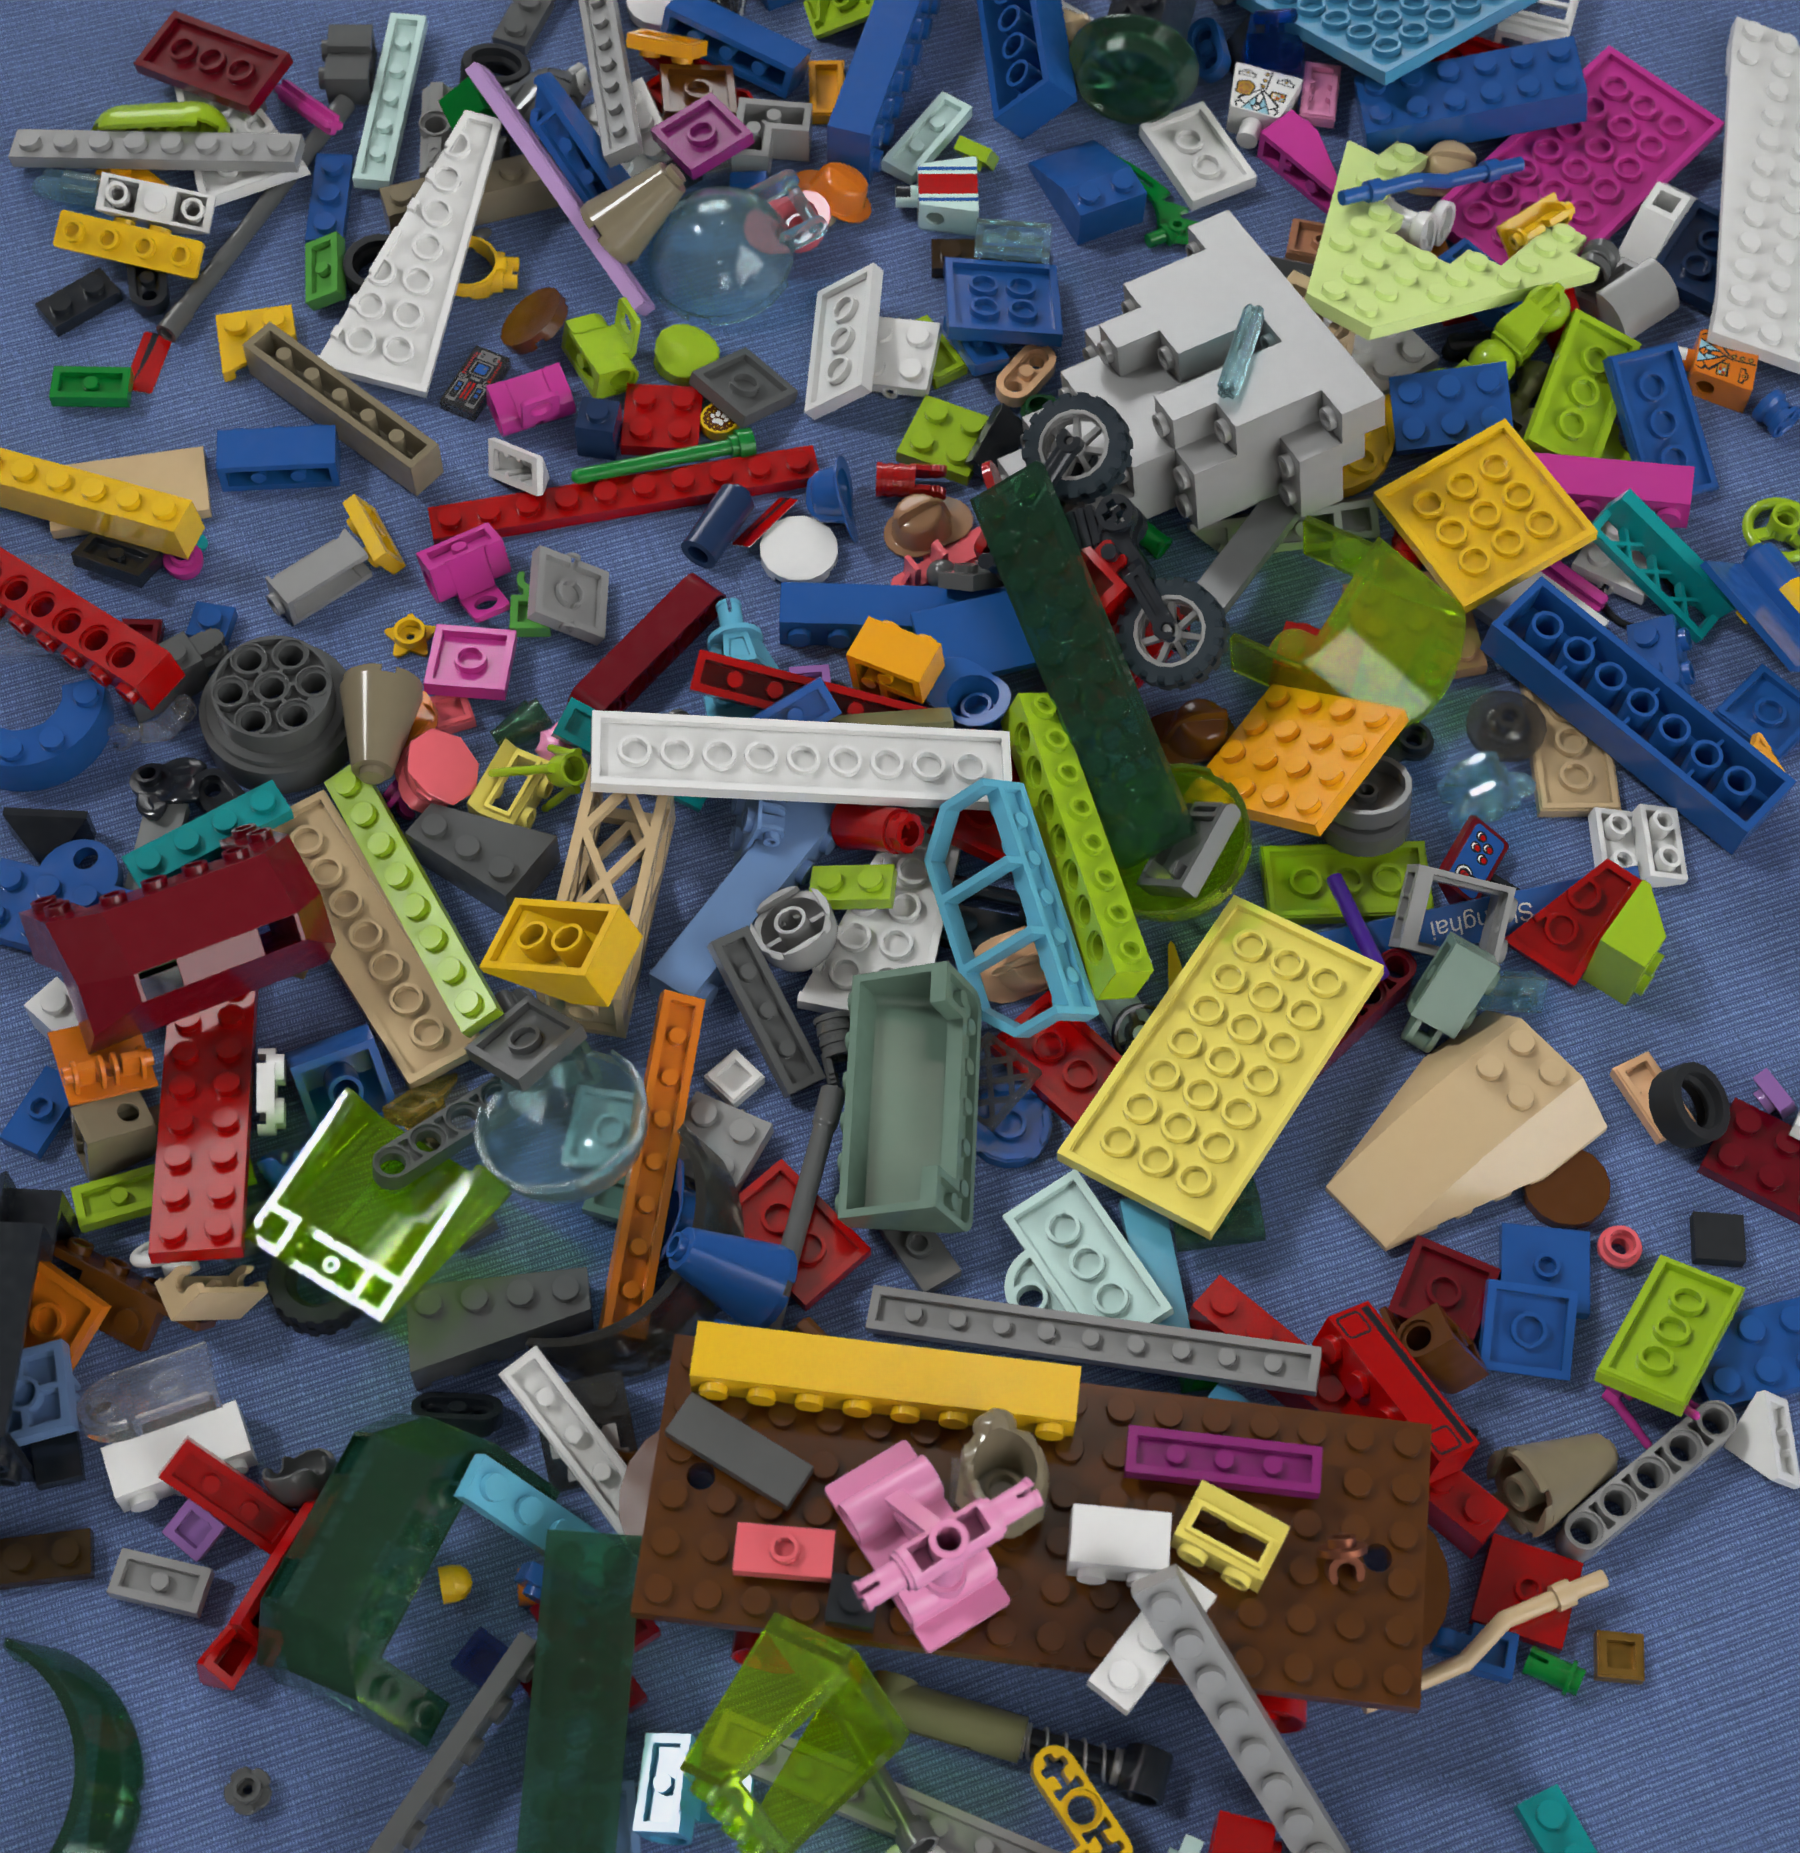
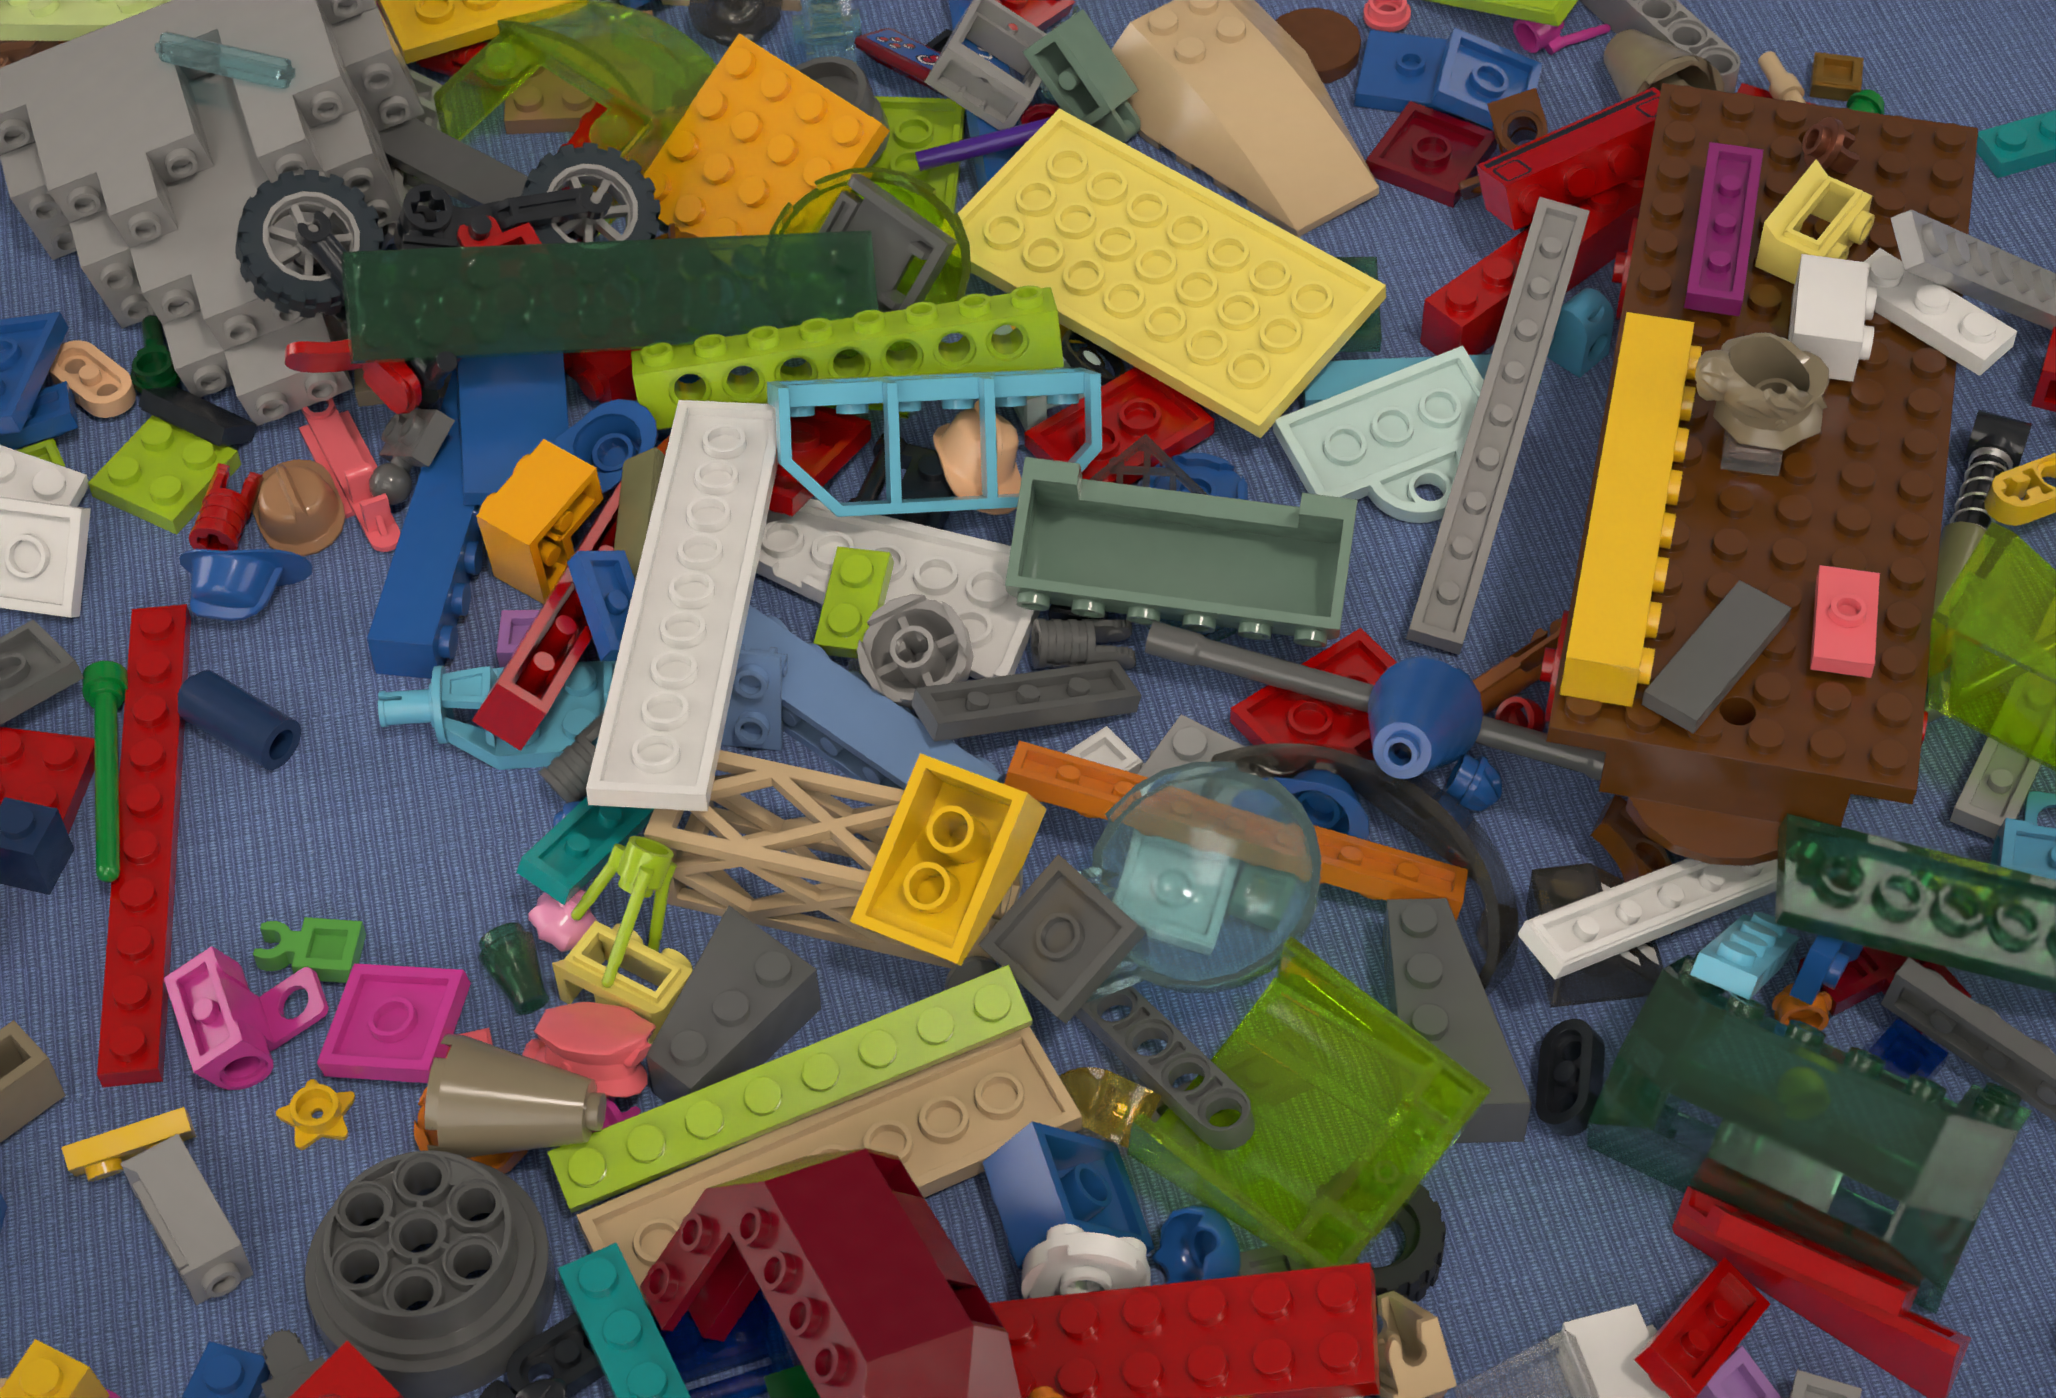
camera: 80 degrees left, 10 degrees down
dark grey hair [262,1447,339,1509] -> none
white slope [488,437,550,496] -> none
light grey plate [527,545,609,645] -> none
dark red beam [567,573,727,712] -> none
tile [700,404,739,441] -> none
red sticker [732,497,798,547] -> none
white tile [760,516,838,583] -> none
black plate [824,1572,878,1634] -> none
bright pink plate [825,1440,1044,1653] -> none
red plant [830,803,925,854] -> none
dark grey plate [877,1229,962,1293] -> none

